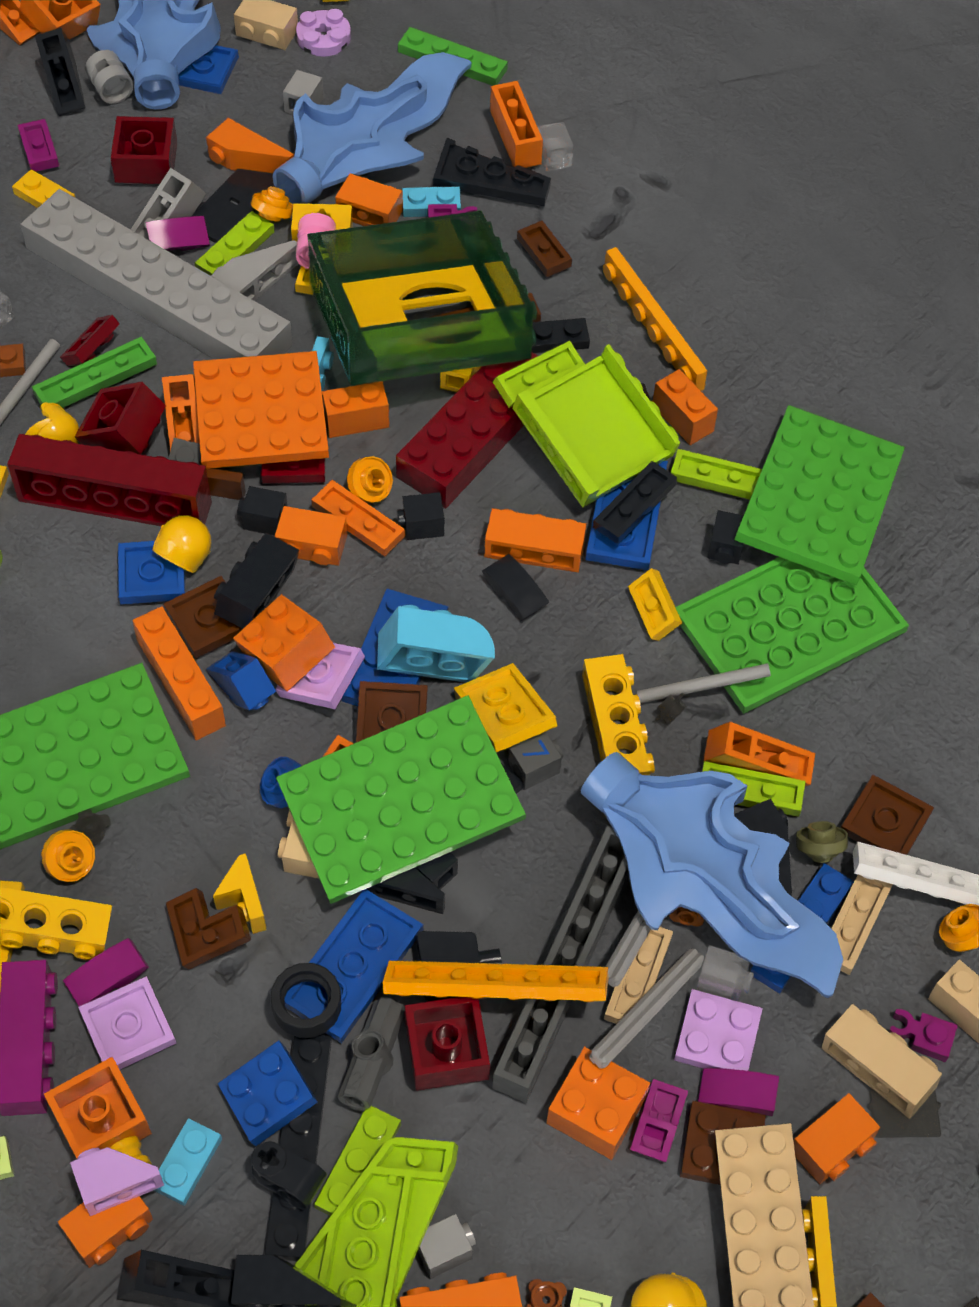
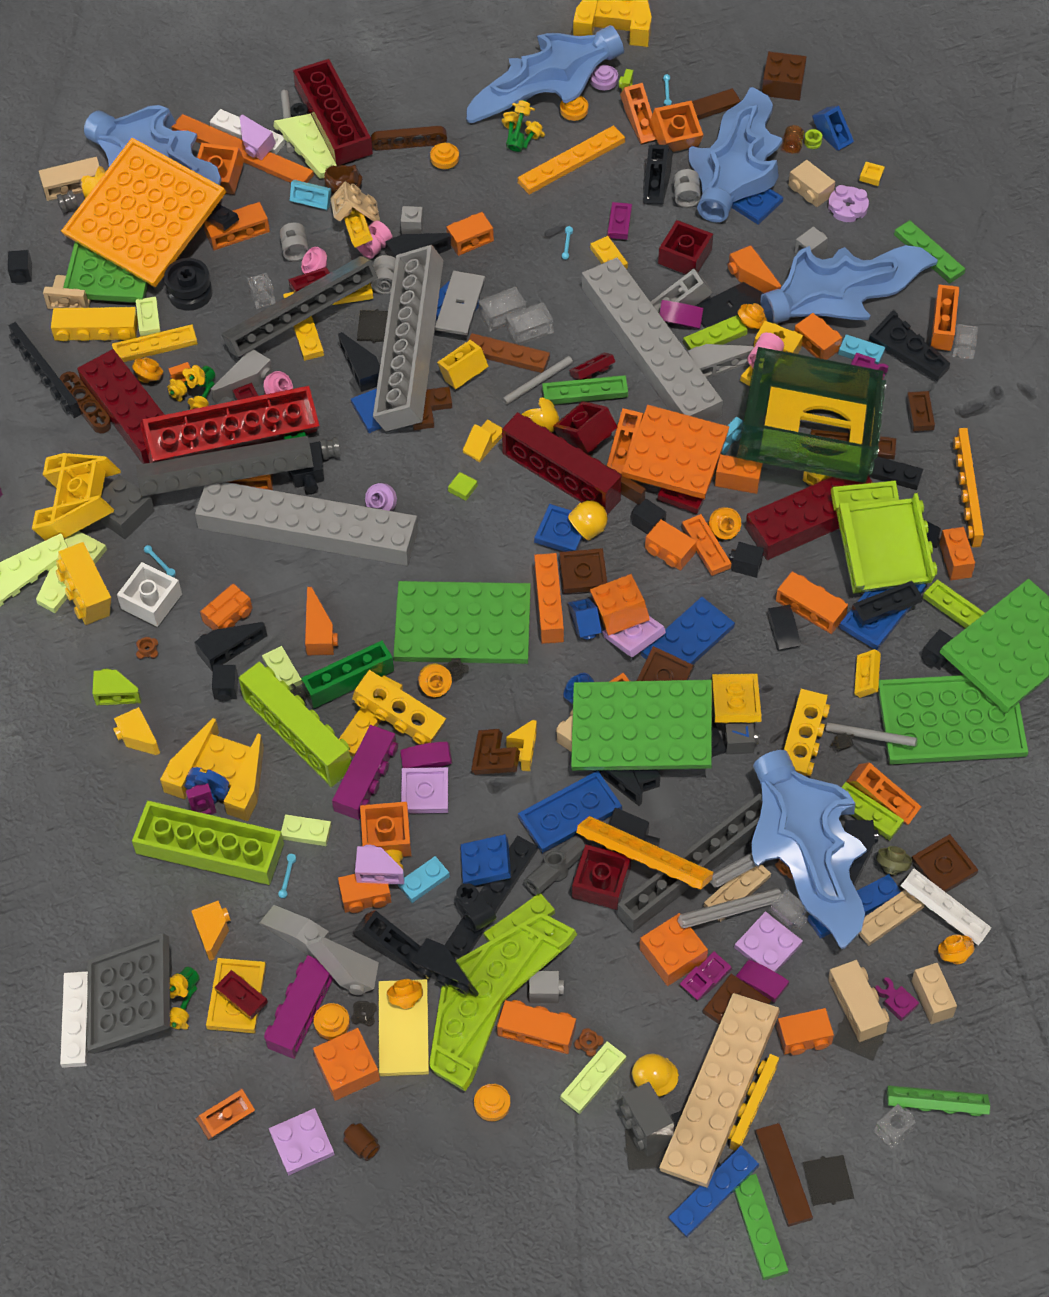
camera: 30 degrees right, 0 degrees up
dark grey plate [169,438,201,465] -> none
black brick [214,532,299,629] -> none
black tyre [271,963,341,1038] -> none
medium azure brick [377,605,495,683] -> none

